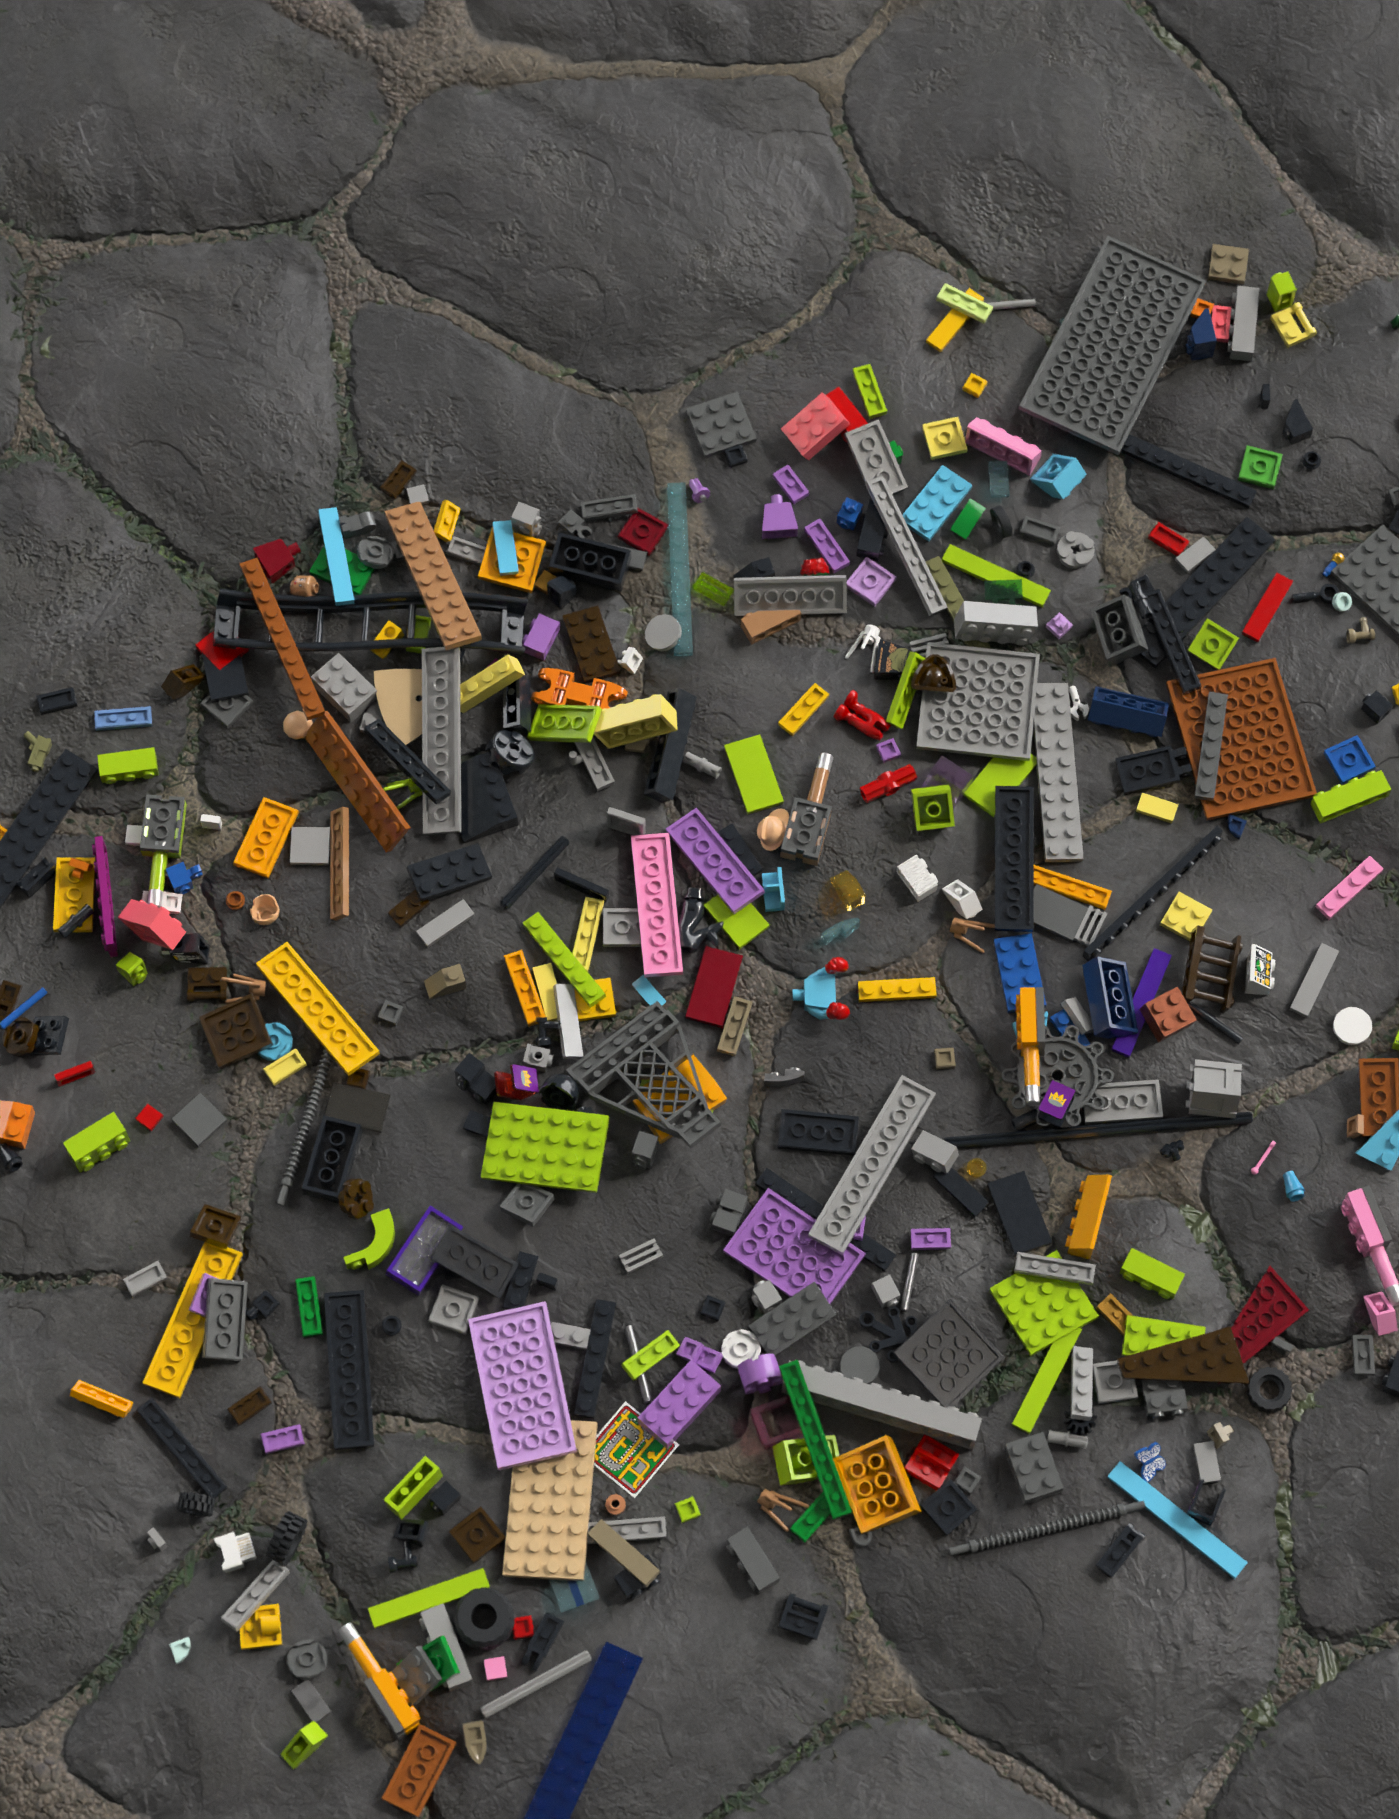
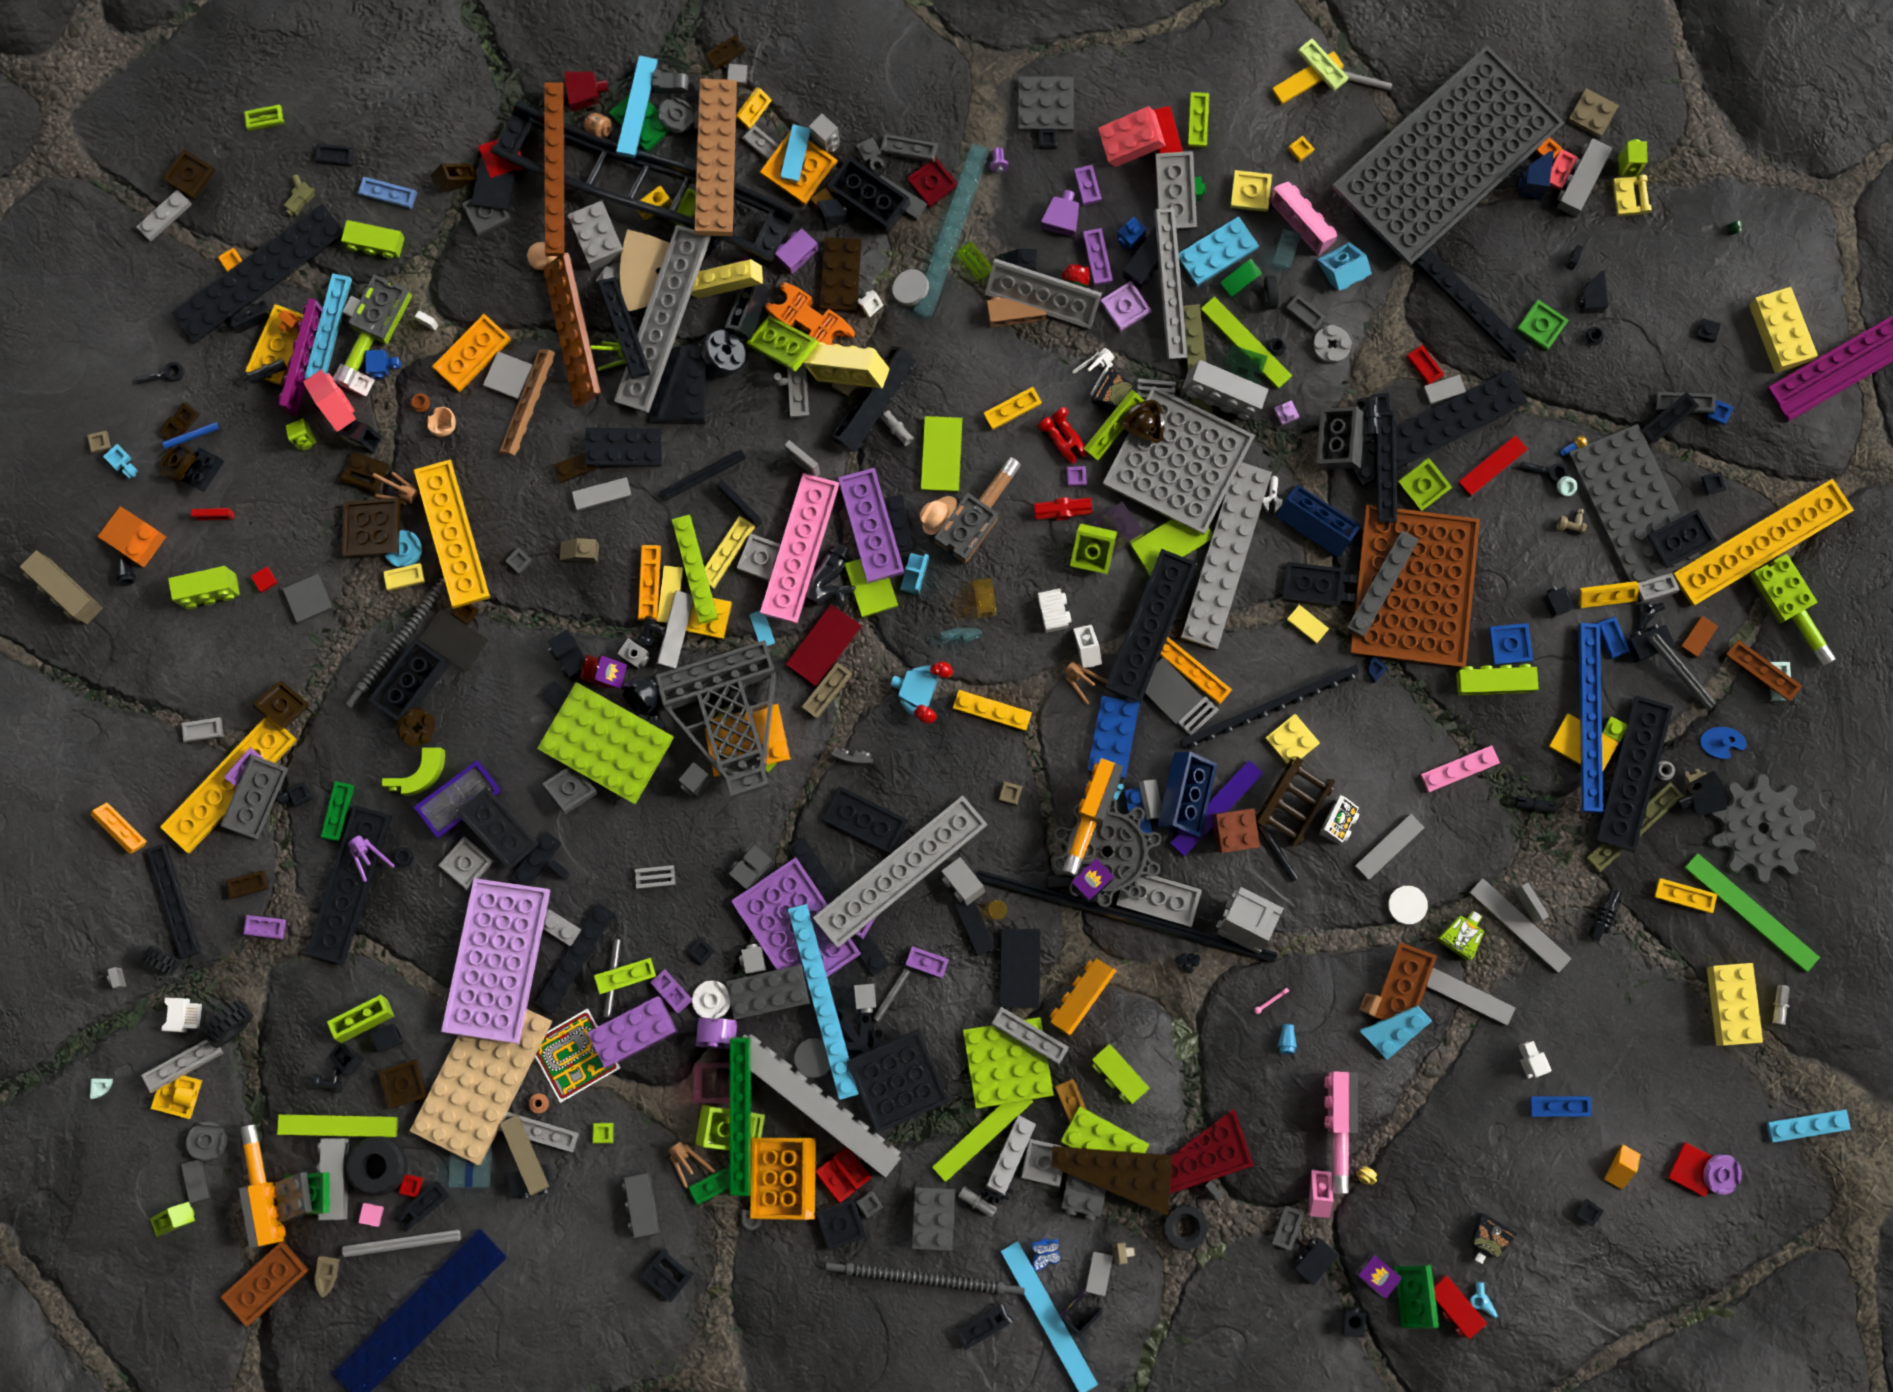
camera: 25 degrees right, 10 degrees up
none -> medium azure plate [304,274,352,380]
none -> medium lavender plant [348,836,395,882]
none -> medium azure plate [788,904,859,1100]

